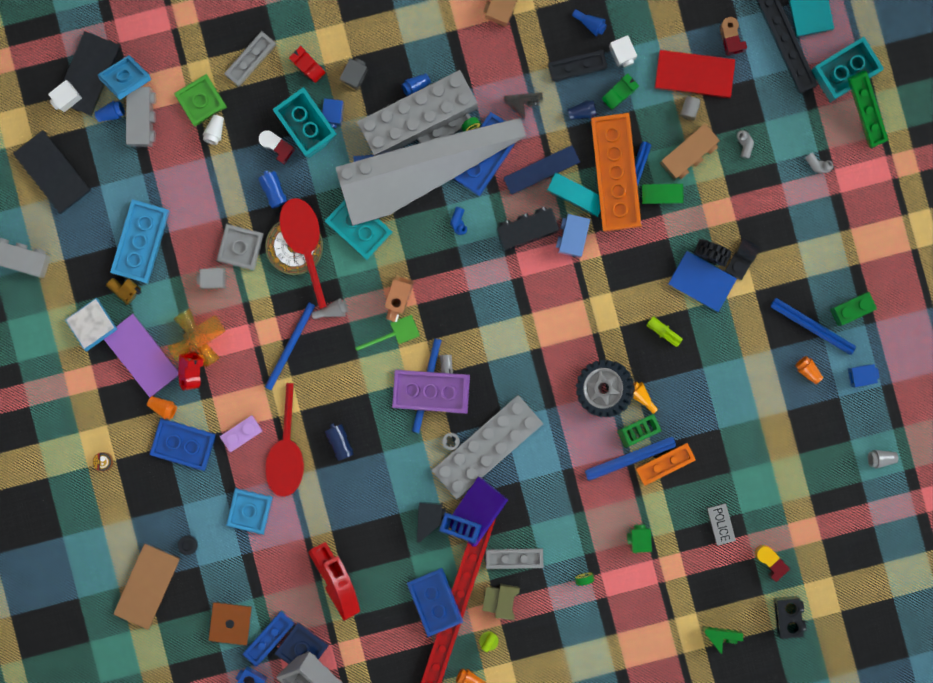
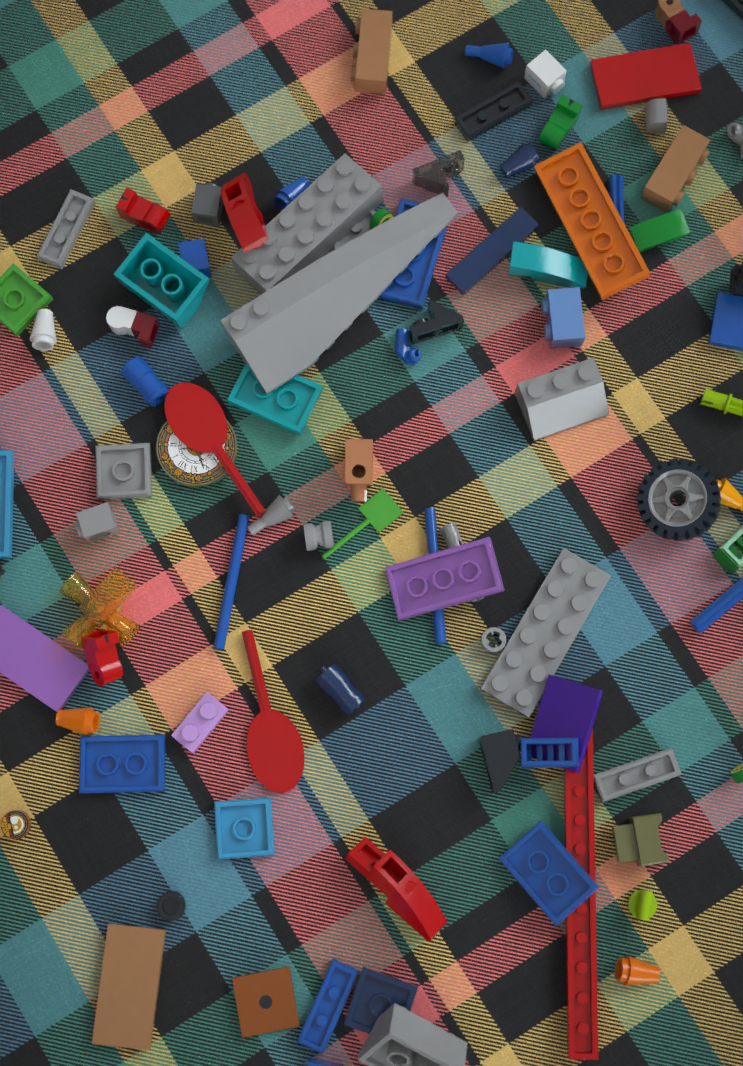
camera: 15 degrees left, 10 degrees down
black brick [496,206,560,253] -> none
none -> red slope [220,172,269,253]
none -> light grey wheel [303,521,334,551]
none -> black slope [409,300,464,345]
none -> light grey slope [515,357,609,441]

